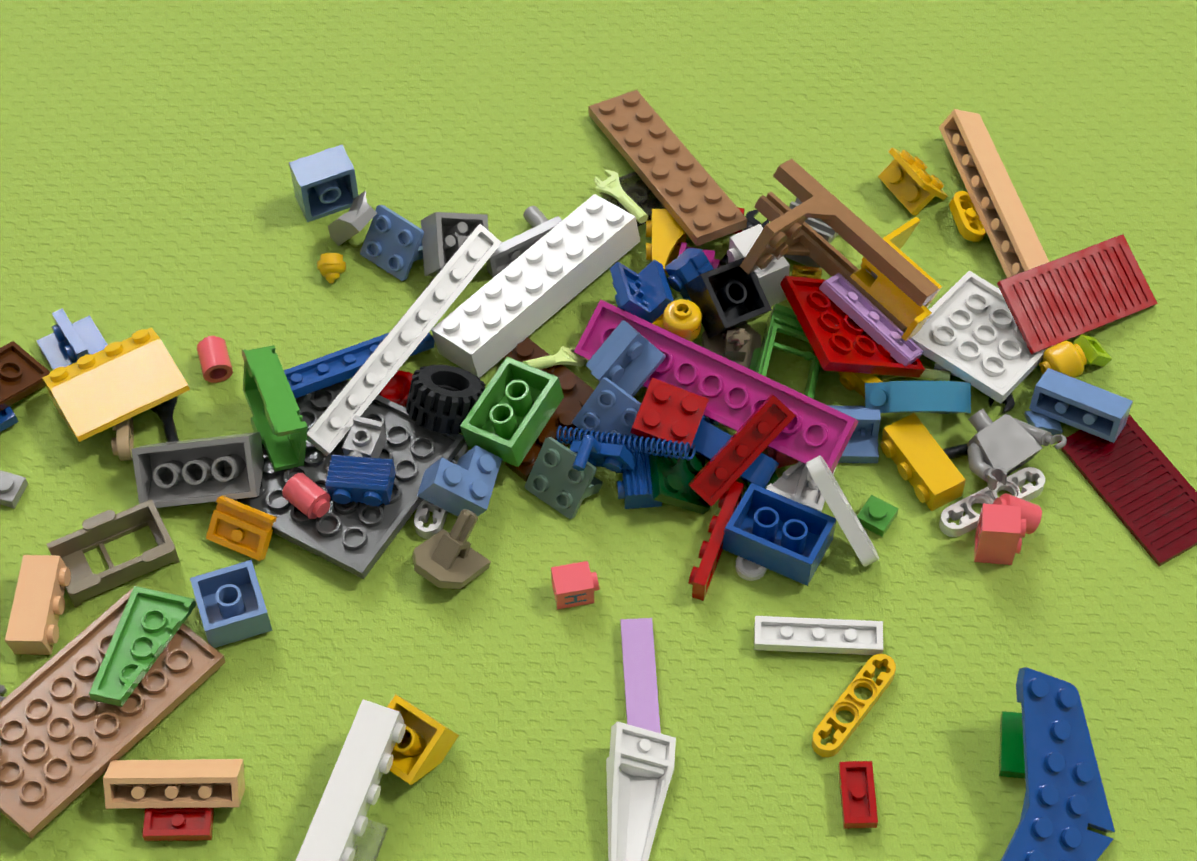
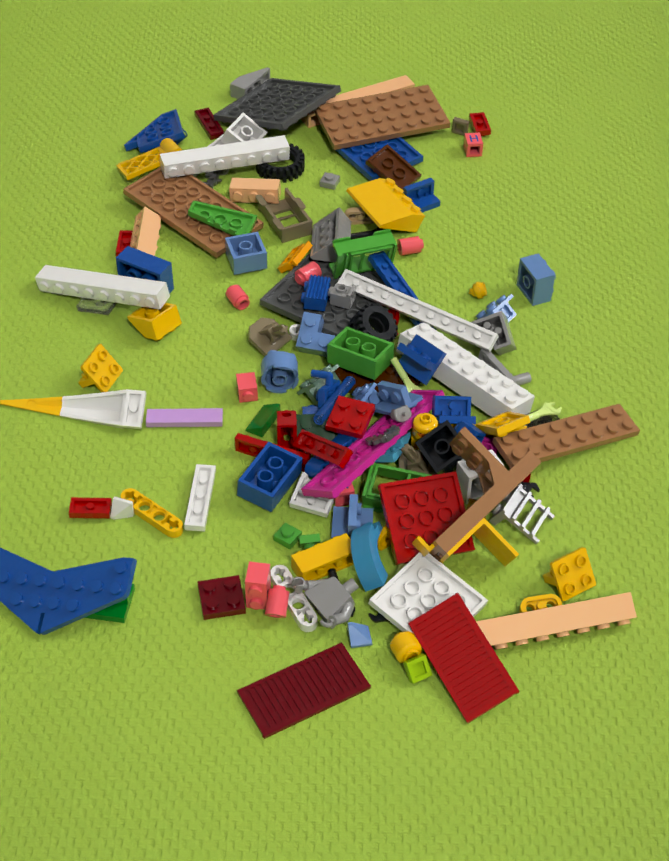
camera: 90 degrees right, 10 degrees down
light grey slope [328,191,377,246] -> none
white beam [806,455,879,567] -> none
lavender tile [819,273,924,367] -> none
medium blue brick [1029,368,1133,443] -> none
none -> yellow bracket [78,344,123,393]
none -> white slope [110,497,134,520]
none -> blue brick [116,246,174,294]
none -> dark red plate [198,575,246,620]
none -> coral brick [226,285,250,310]
none -> green slope [246,404,281,437]
none -> medium blue brick [261,350,299,393]
none -> red torso [277,410,297,451]
none -> bright green plate [298,533,321,550]
none -> flat silver animal [365,425,401,446]
none -> light grey piece [390,405,412,422]
none -> blue bracket [397,334,446,385]
none -> yellow plate [476,411,530,437]

